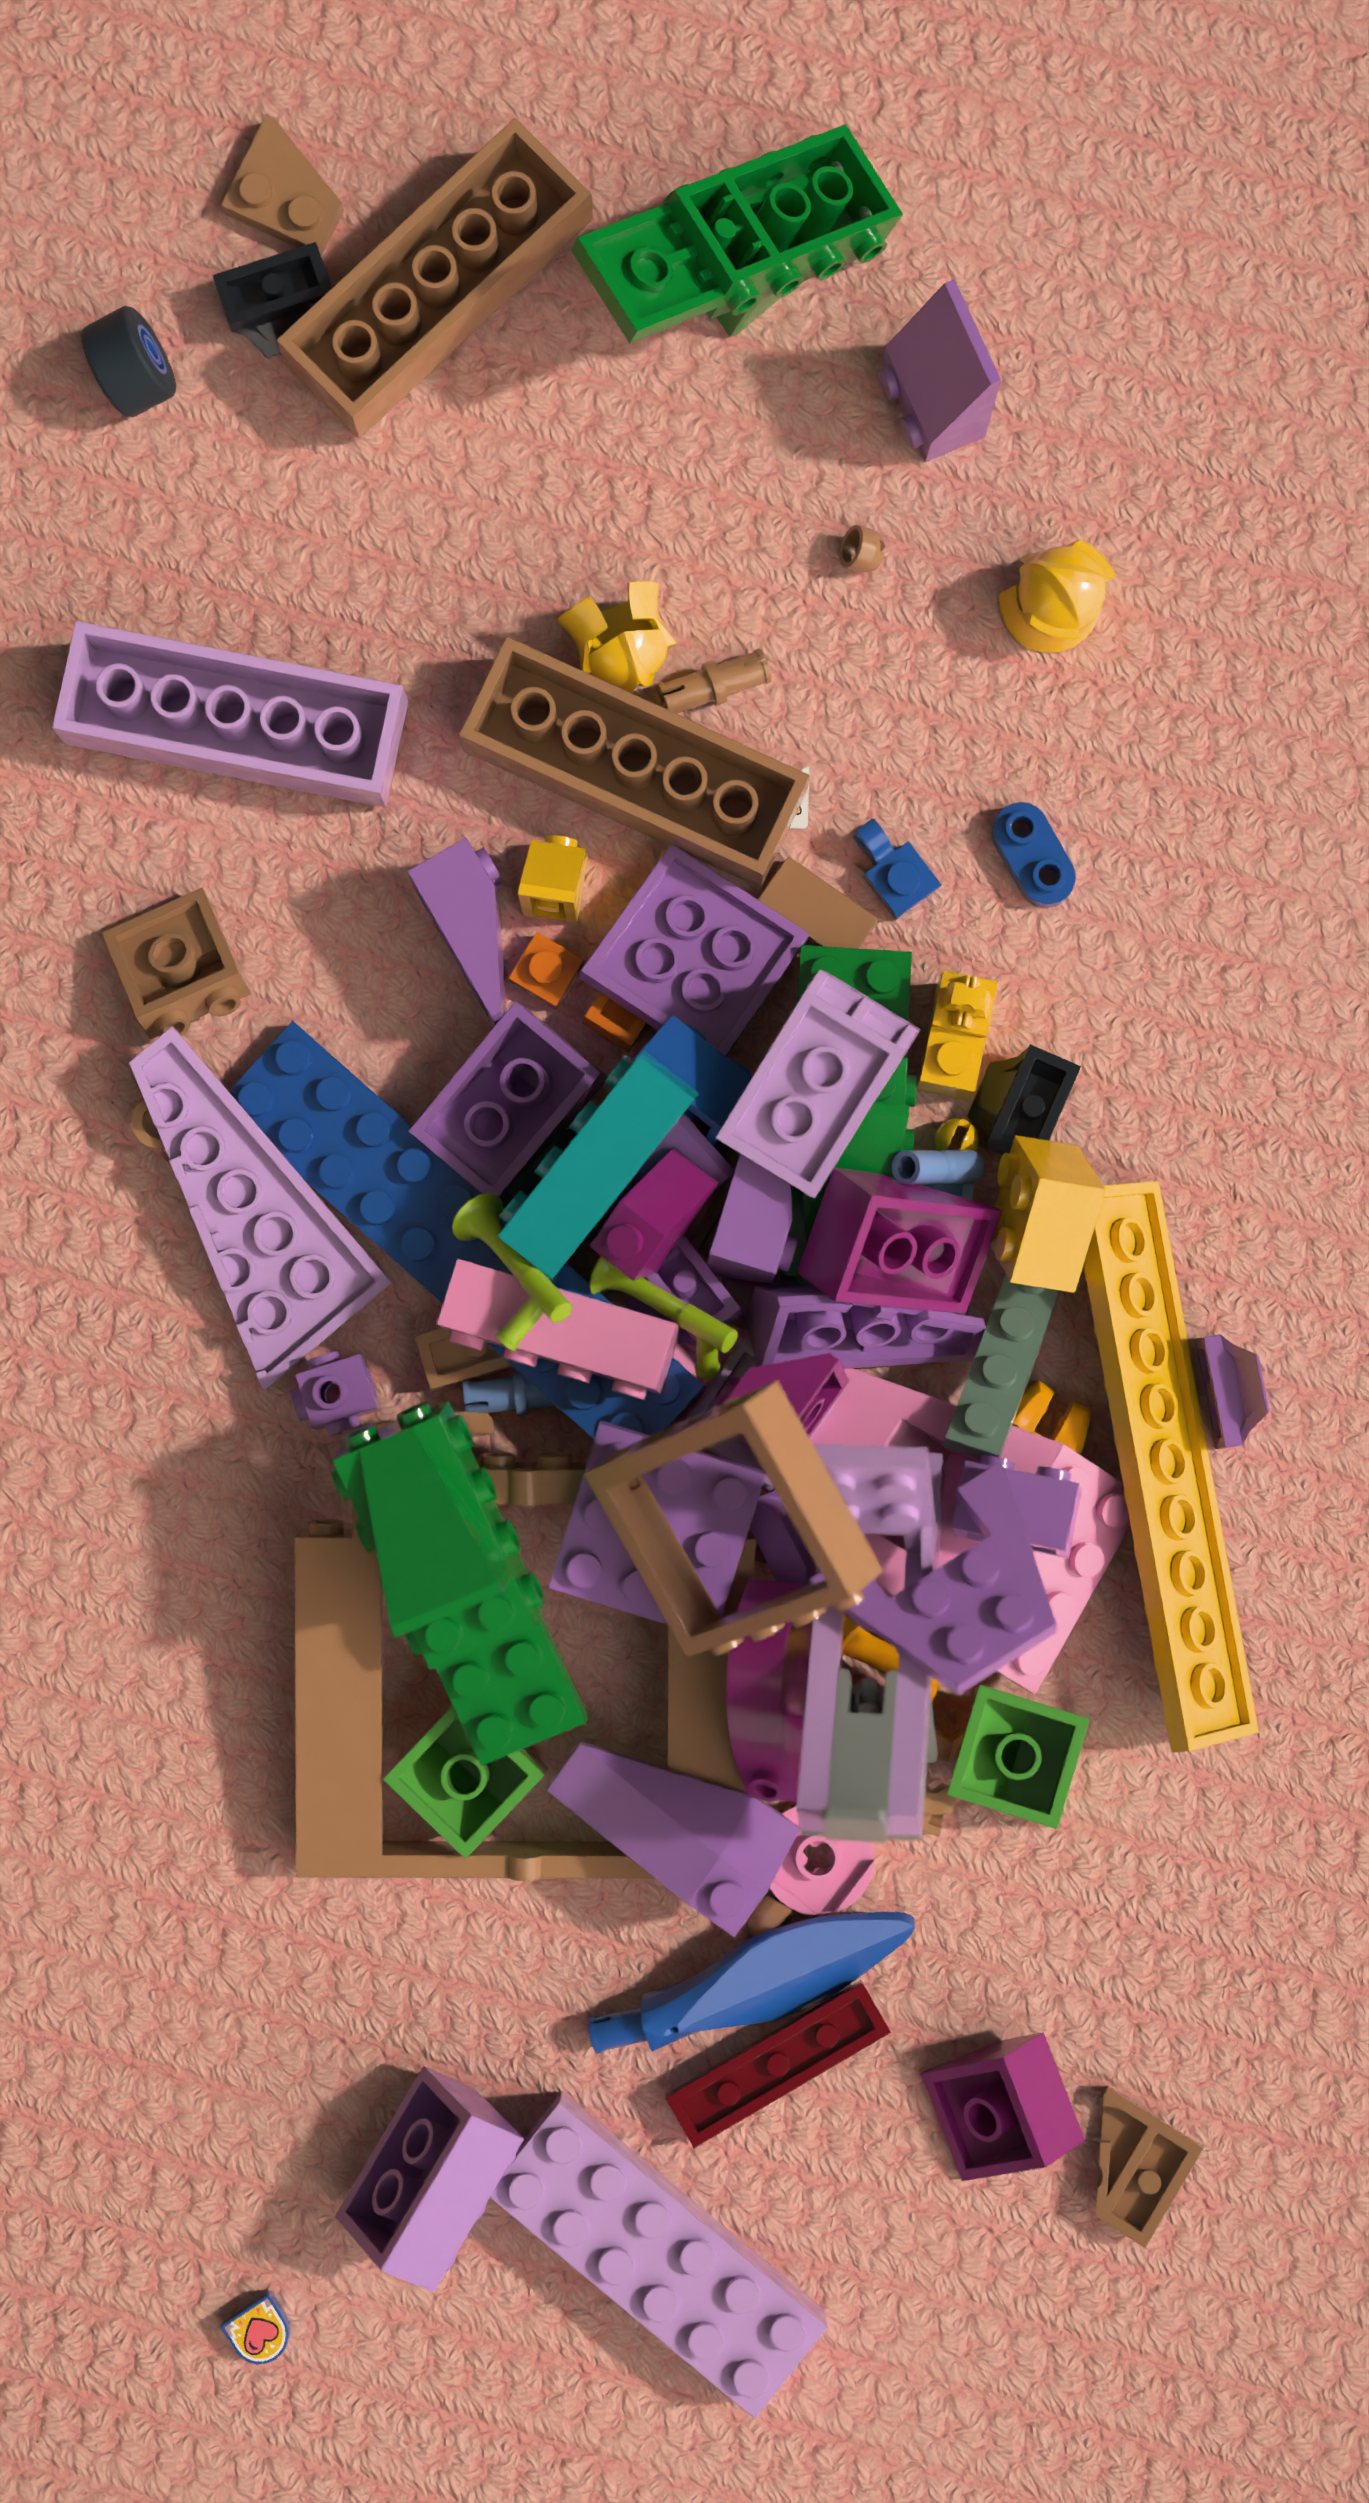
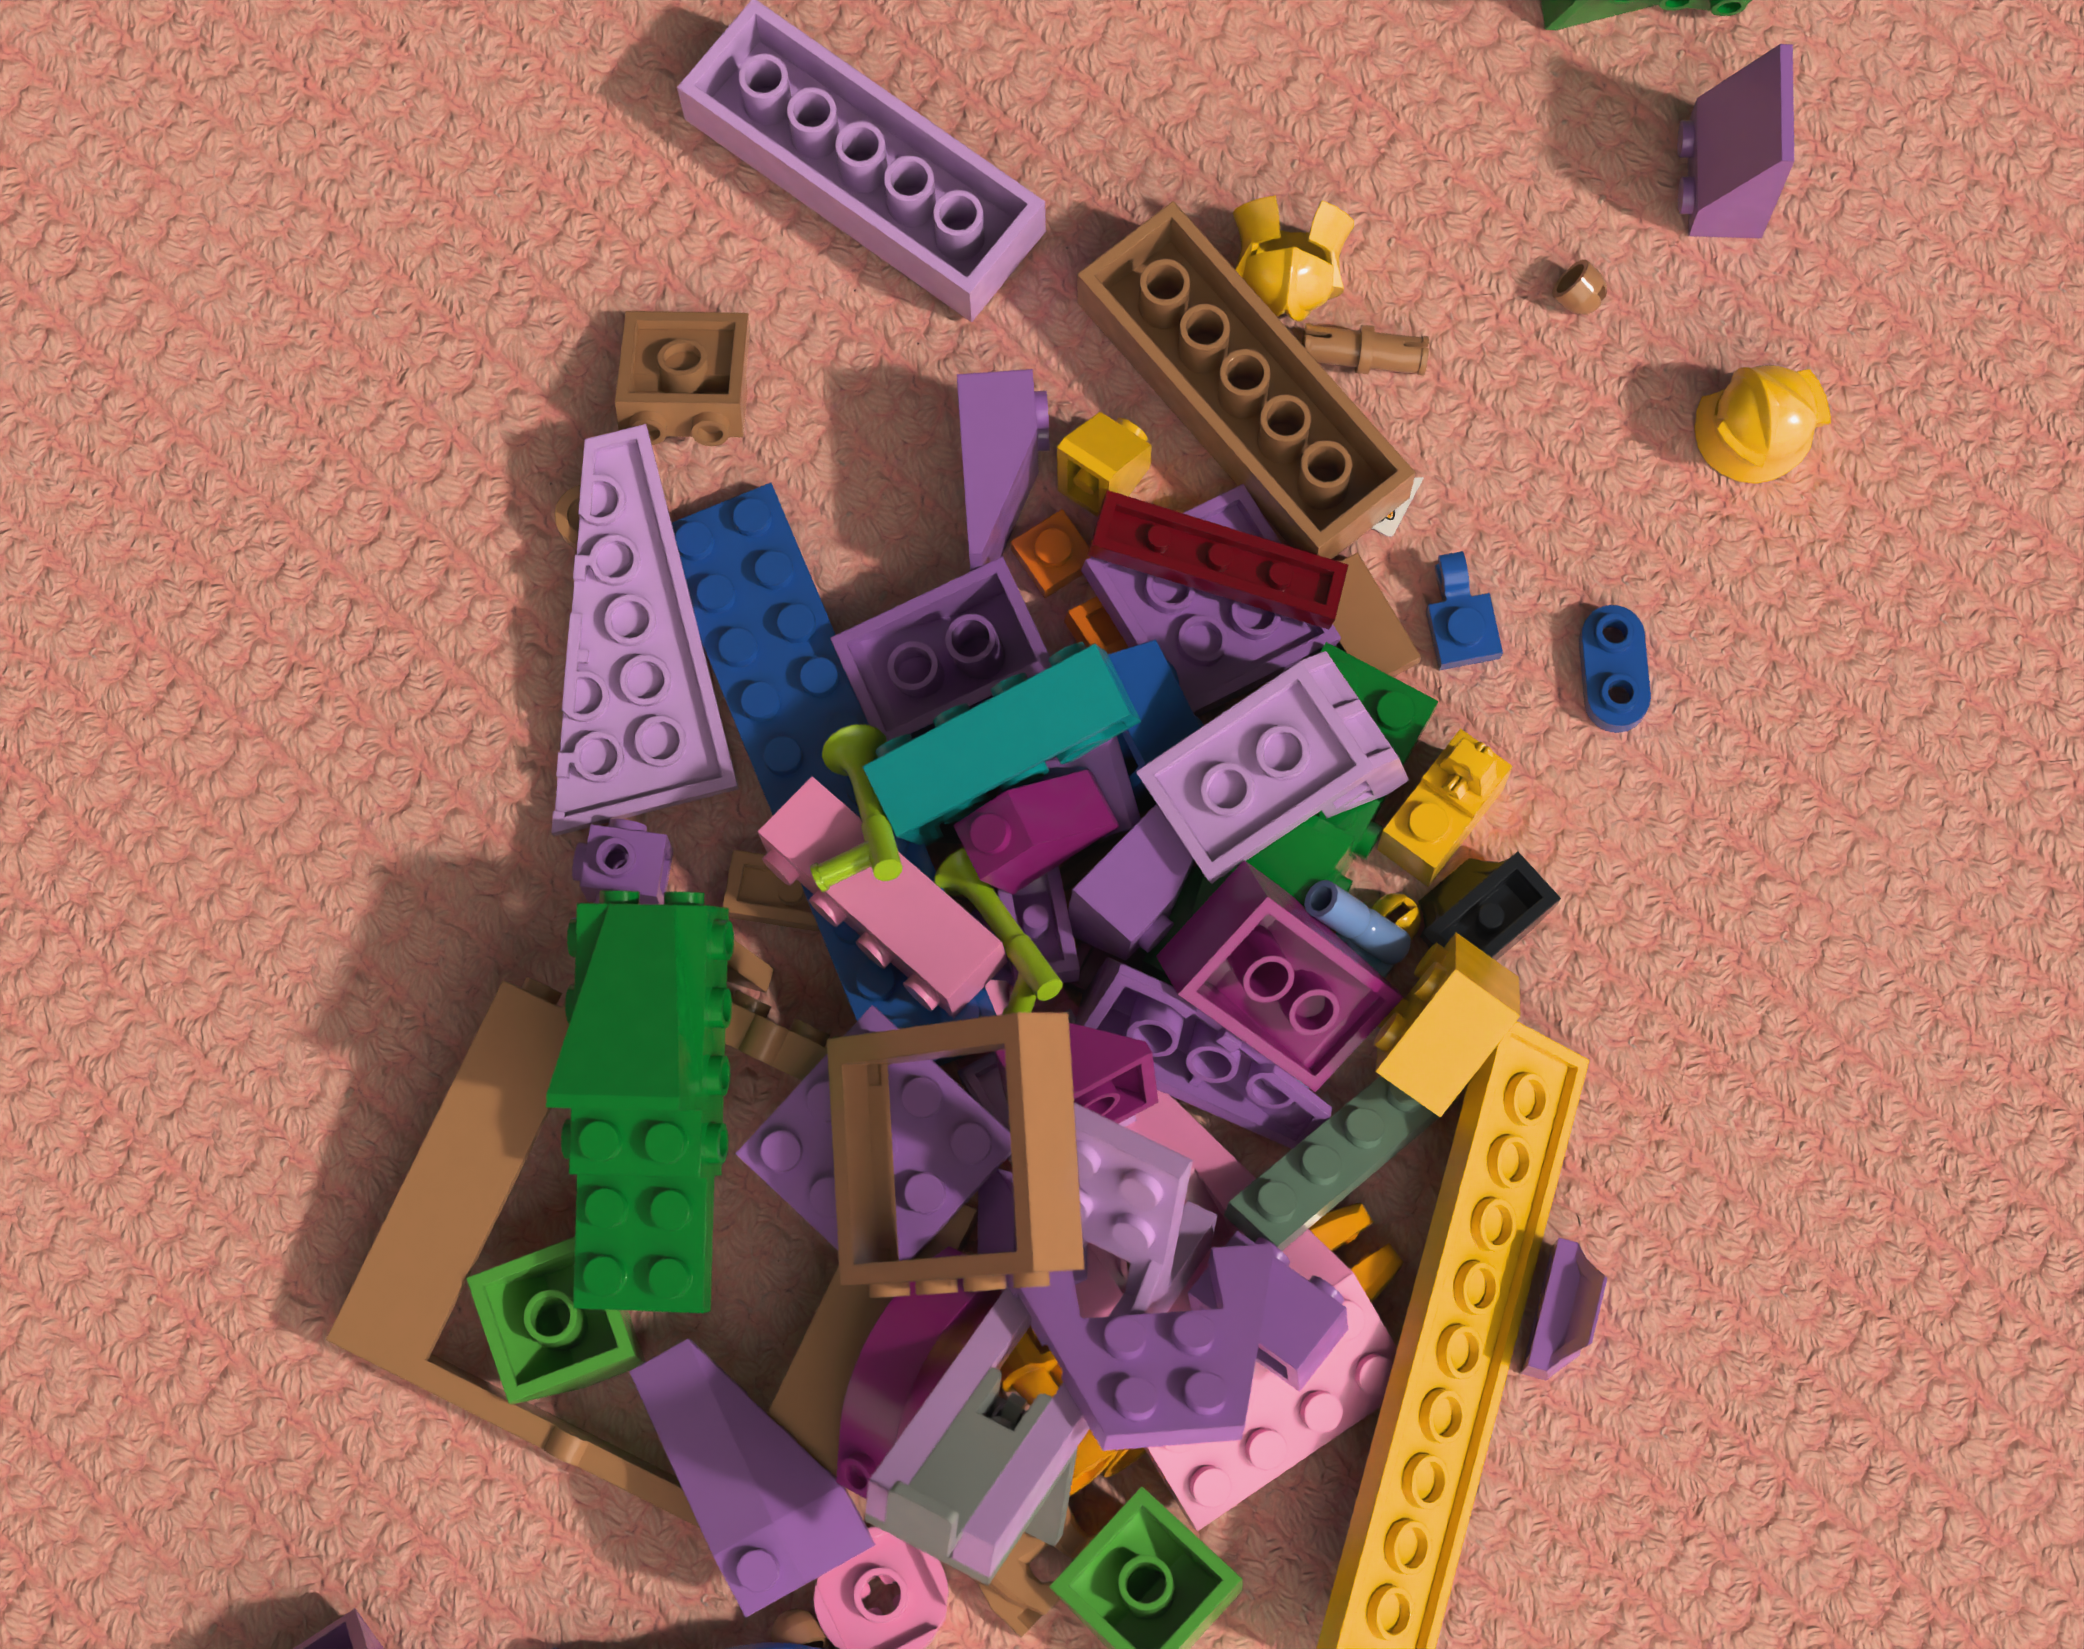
camera: 30 degrees right, 10 degrees down
medium blue pin [463,1371,557,1416] -> none
none -> dark red plate [1088,490,1349,630]

